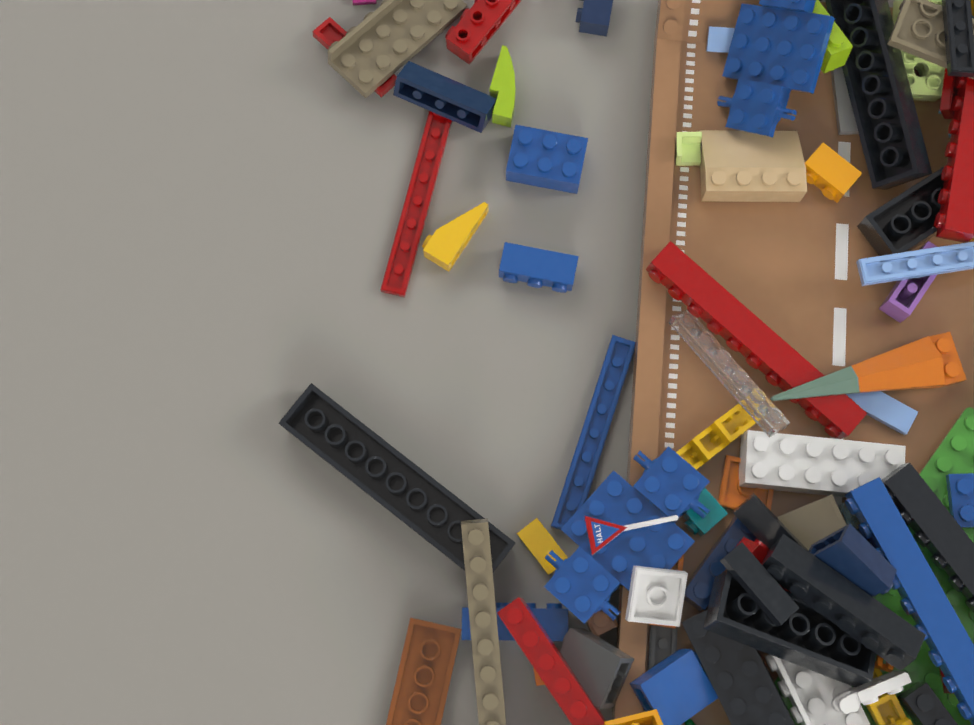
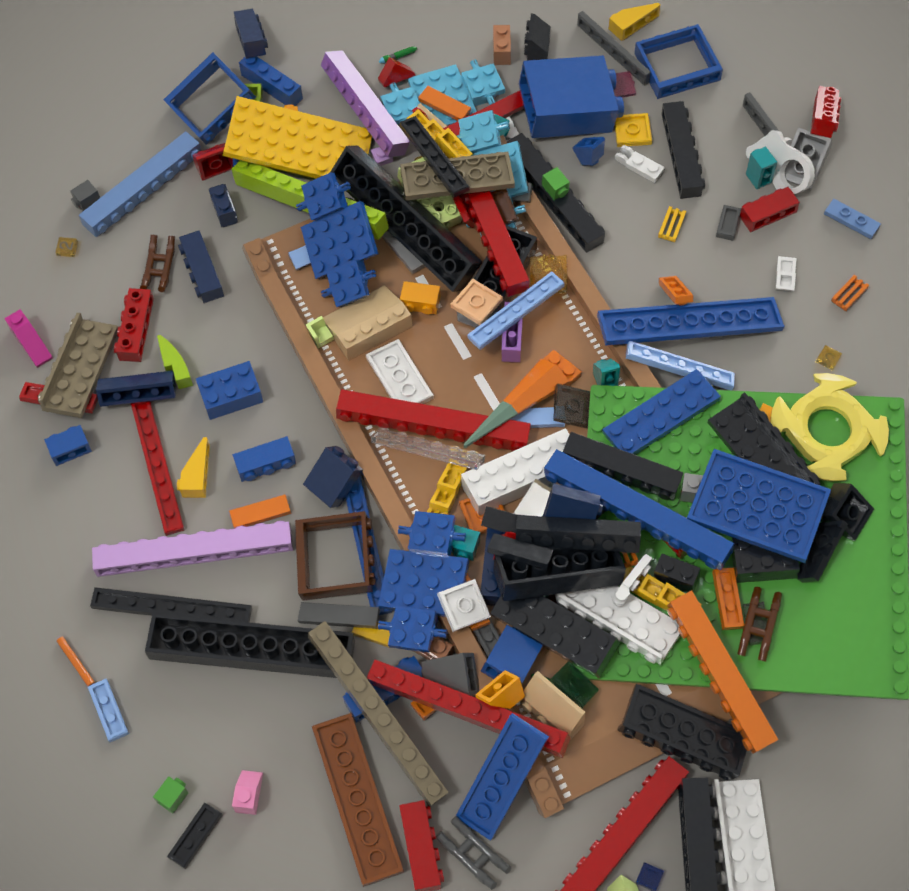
camera: 30 degrees left, 15 degrees down
piece [585,515,678,556] -> none
none -> blue brick [44,425,92,466]
none -> orange bar [56,637,95,686]
none -> light blue tile [88,678,129,742]
none -> black plate [90,587,252,622]
none -> lavender brick [92,521,293,577]
none -> bright green brick [153,776,188,814]
none -> black tile [167,802,222,869]
none -> orange tile [229,494,291,529]
none -> bright pink slope [232,770,263,815]
none -> reddish brown window [295,511,376,601]
none -> dark grey tile [298,602,380,629]
none -> dark blue brick [303,446,363,508]
none -> white tile [366,339,434,404]
none -> light nougat tile [450,279,503,325]
none -> clear smoke tile [553,384,590,429]

